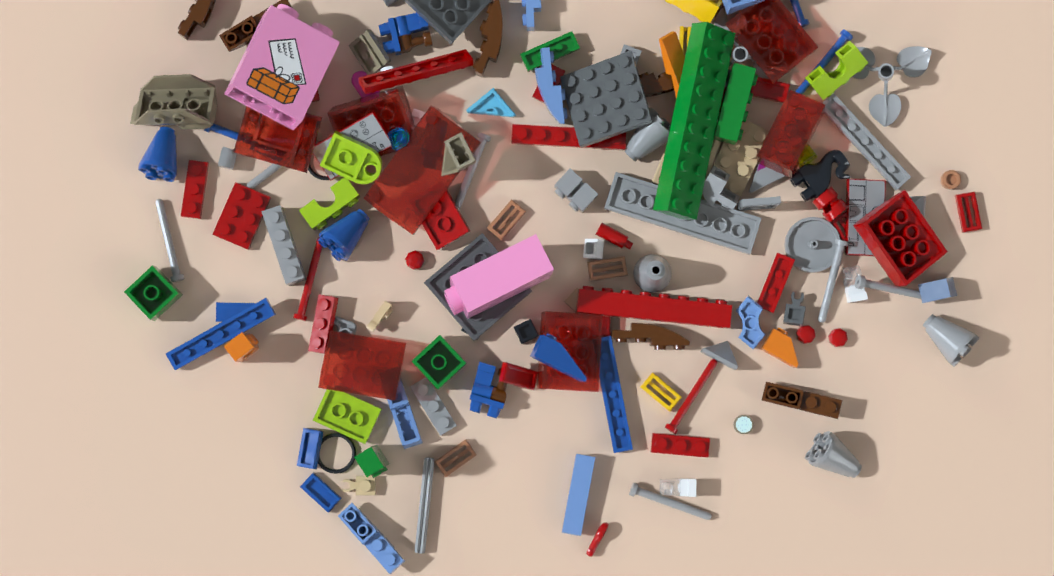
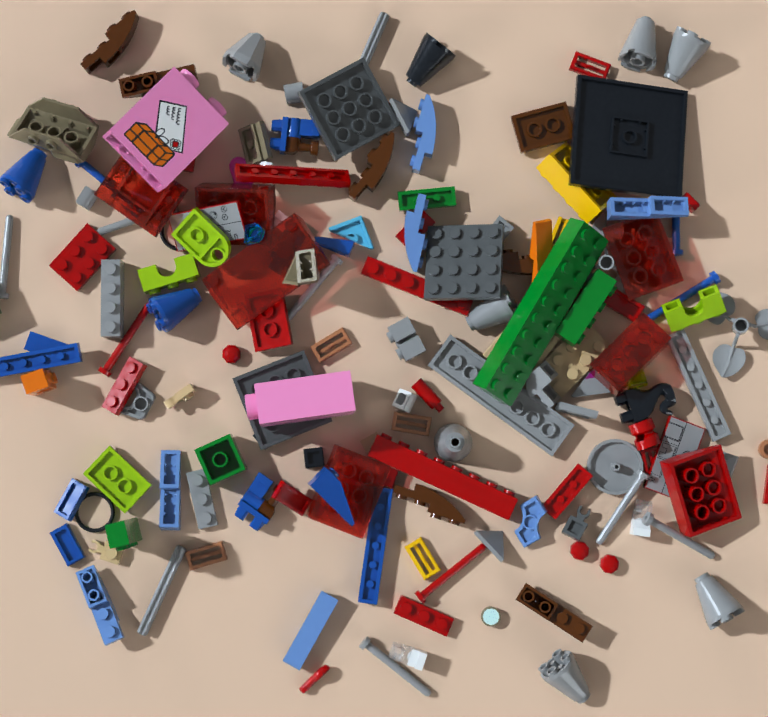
camera: 20 degrees right, 0 degrees up
red plate [181,160,209,219] -> none
clear red slope [318,331,406,400] -> none
orange slope [761,328,799,368] -> none
slope [918,277,957,303] -> none
none -> blue slope [313,237,355,257]

